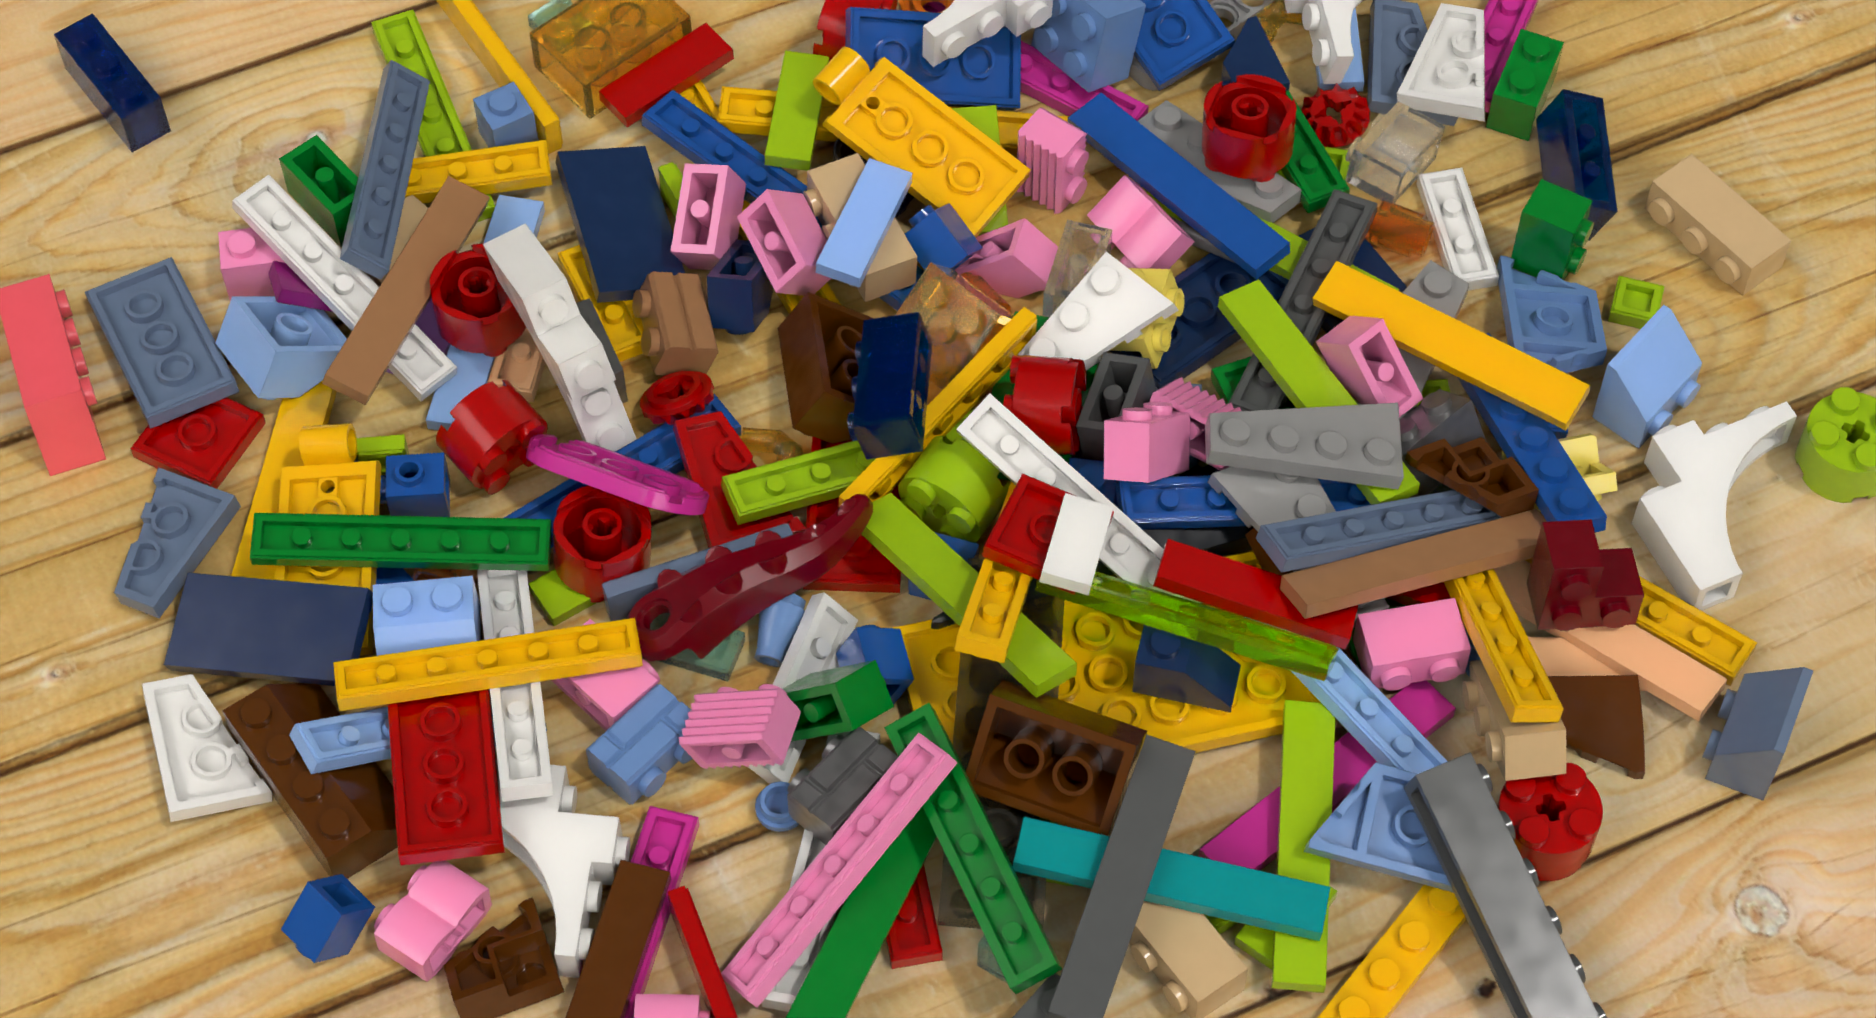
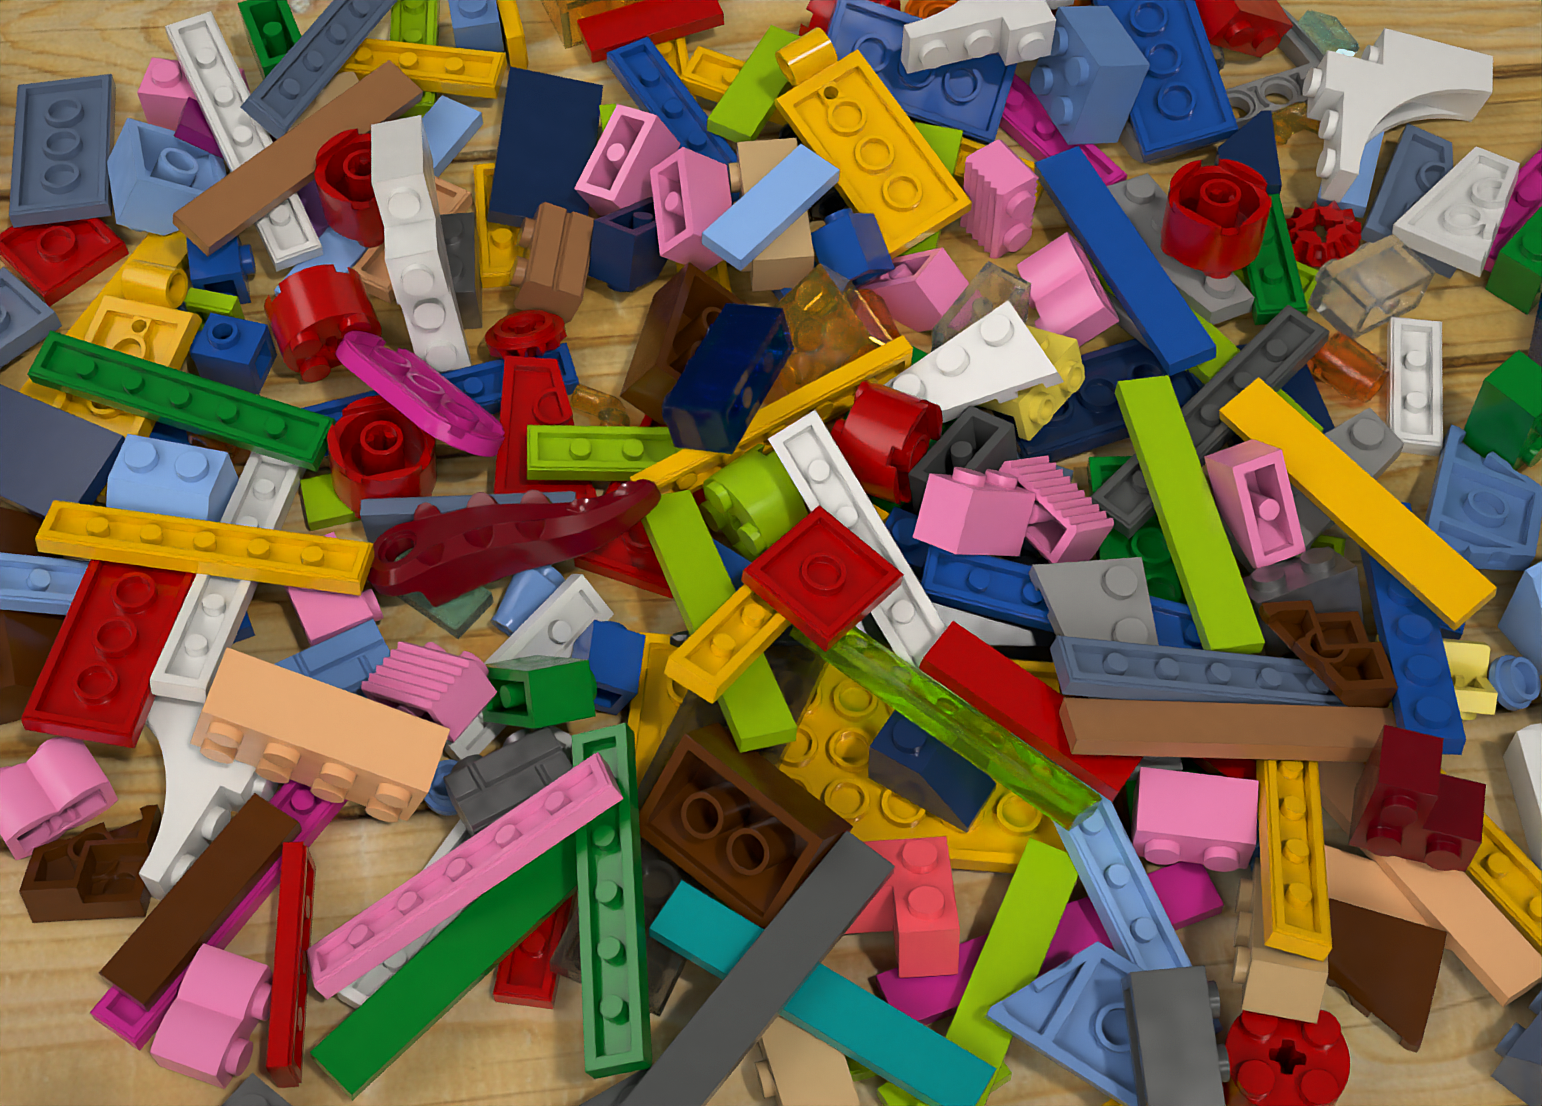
camera: 20 degrees right, 0 degrees up
white tile [1039,493,1114,596] -> none
light grey wing [1205,403,1404,490] -> none
none -> blue brick [186,235,256,304]
none -> light nougat brick [190,647,450,822]
none -> coral brick [845,836,960,978]
none -> medium blue plate [1488,655,1541,711]

